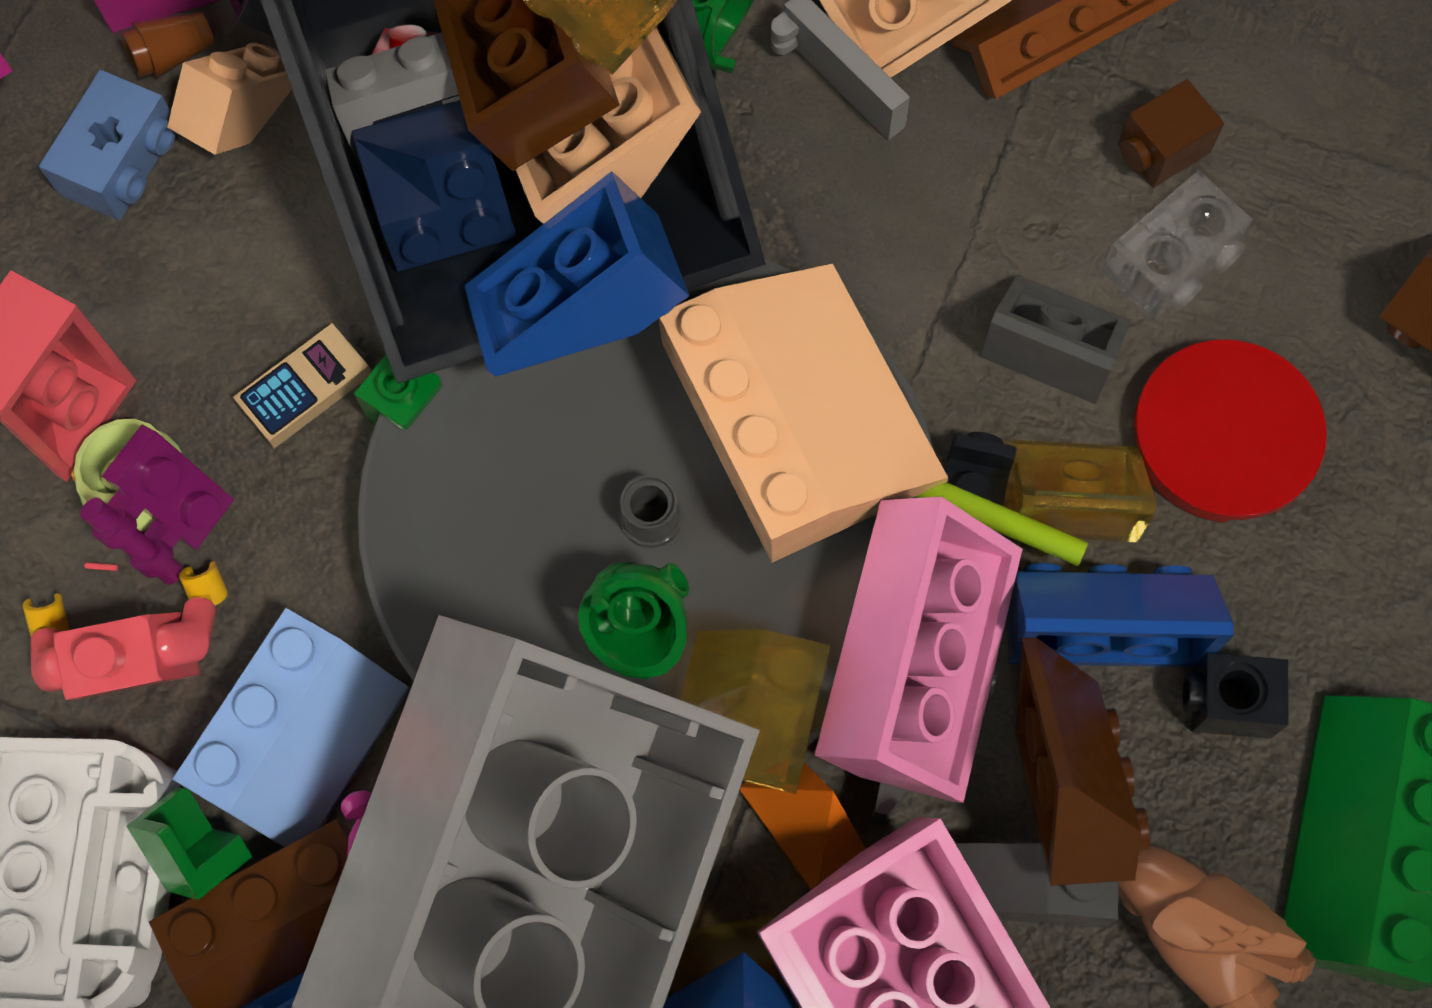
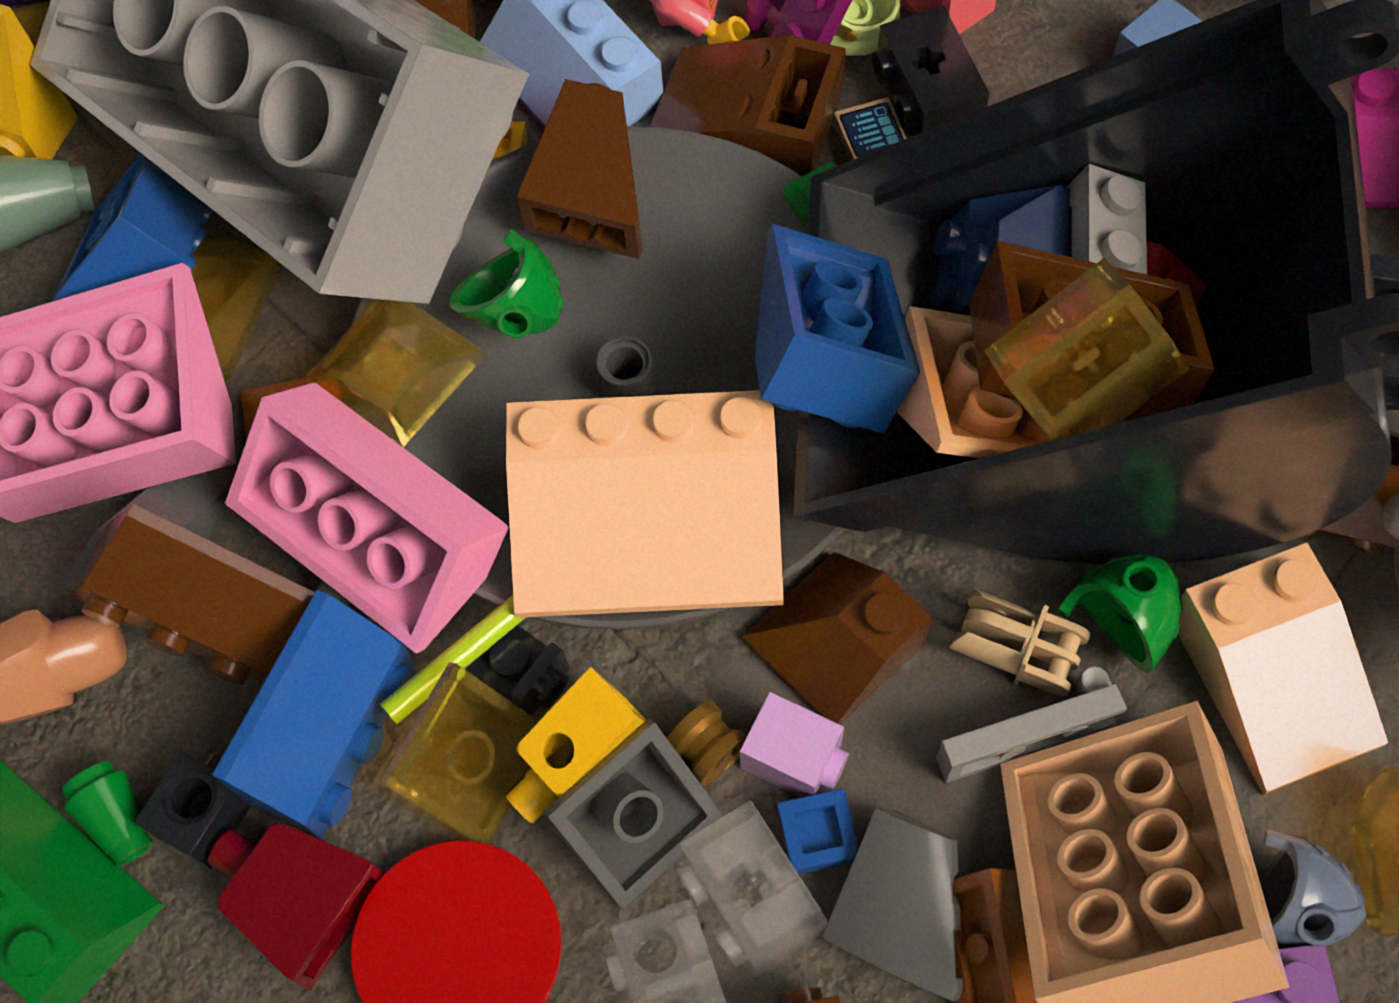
camera: 115 degrees right, 5 degrees down
none -> green cone [62,761,154,867]
none -> dark red torso [208,822,384,991]
none -> yellow torso [504,667,646,824]
none -> reddish brown slope [517,79,643,259]
none -> reddish brown slope [650,35,846,177]
none -> pearl gold wheel [667,701,747,787]
none -> clear brick [676,800,827,977]
none -> lavender brick [740,692,850,798]
none -> reddish brown slope [742,552,933,725]
none -> blue plate [777,789,859,876]
none -> dark grey slope [822,808,963,1001]
none -> black brick [872,5,990,136]
none -> tan arm [949,589,1090,696]

